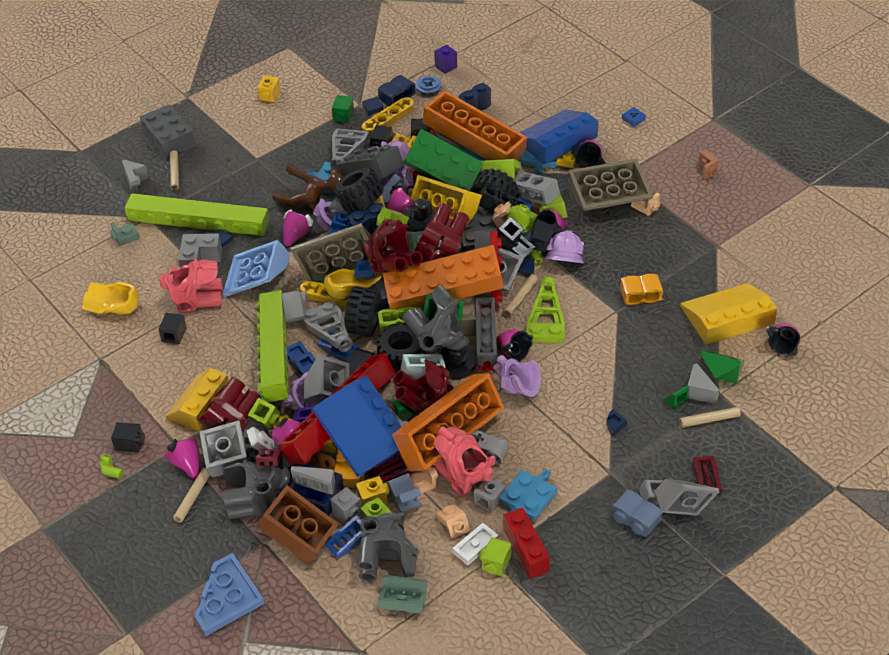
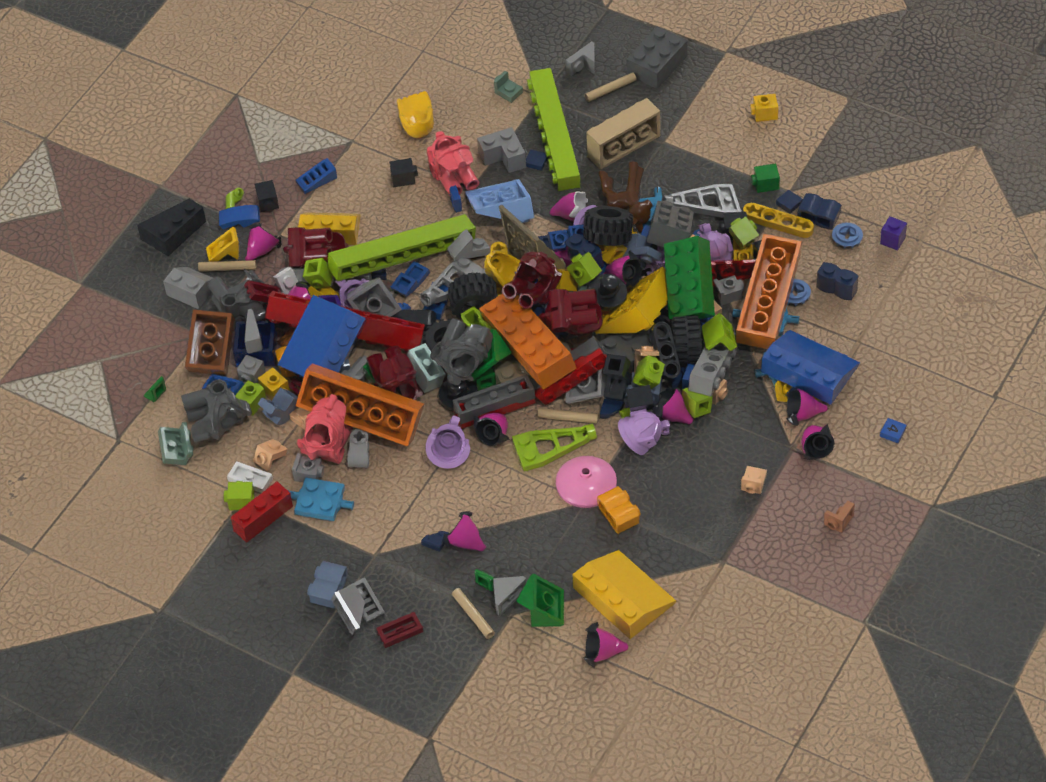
camera: 70 degrees right, 5 degrees up
medium blue plate [194,553,265,636] -> none
light grey slope [200,421,247,477] -> none
dark tan slope [568,158,653,211] -> none
none -> black wedge [137,198,206,256]
none -> green slope [144,376,166,402]
none -> light grey slope [163,267,212,309]
none -> yellow slope [206,227,239,262]
none -> blue slope [219,205,260,230]
none -> blue slope [296,158,337,194]
none -> dark pink hat [443,511,486,552]
none -> blue tile [449,185,462,213]
none -> bright pink dish [556,456,617,508]
none -> tan brick [586,98,660,170]
none -> lime brick [729,217,759,249]
none -> black hat [801,424,835,460]

